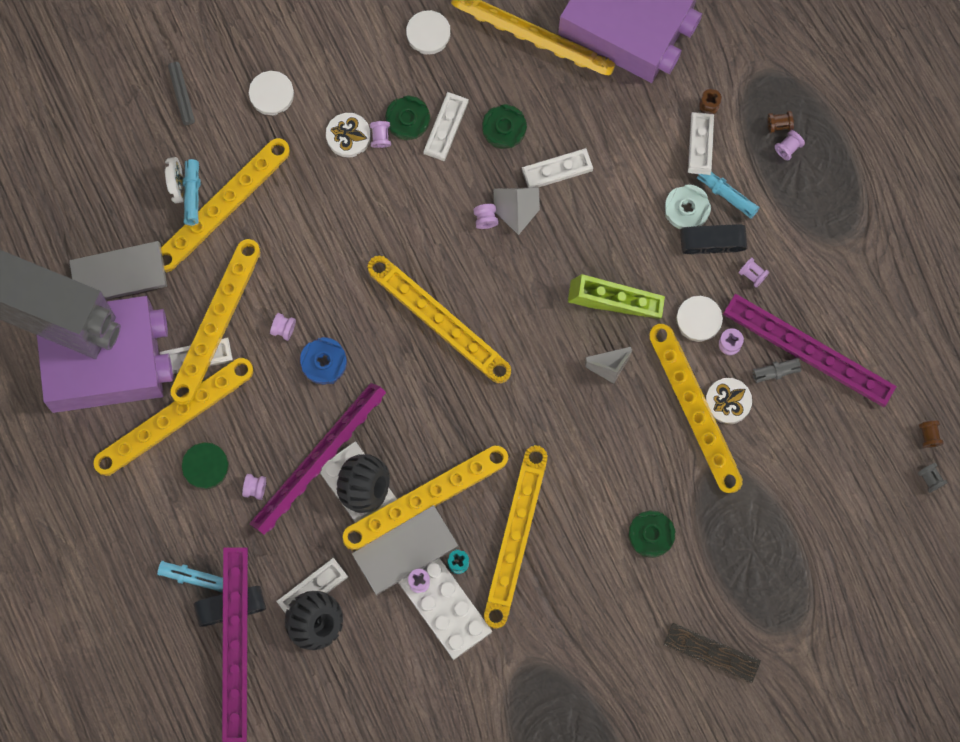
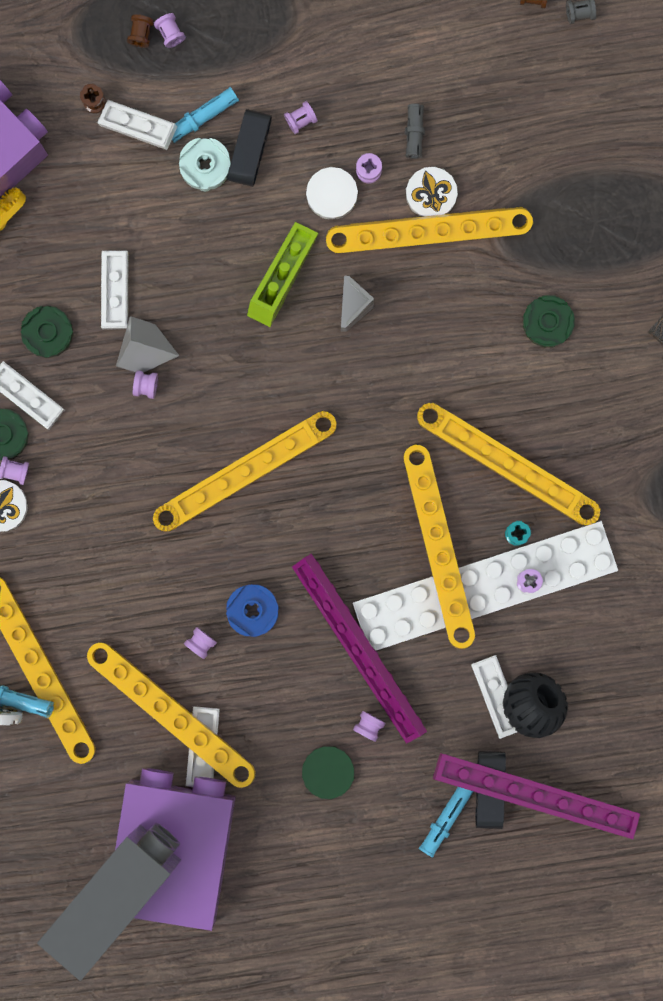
camera: 65 degrees left, 10 degrees up
light grey tile [69,241,167,300] -> none
yellow plate [94,358,253,476] -> none
black wheel [336,454,390,513] -> none
light grey tile [352,505,458,595] -> none
magenta plate [723,293,897,407] -> none

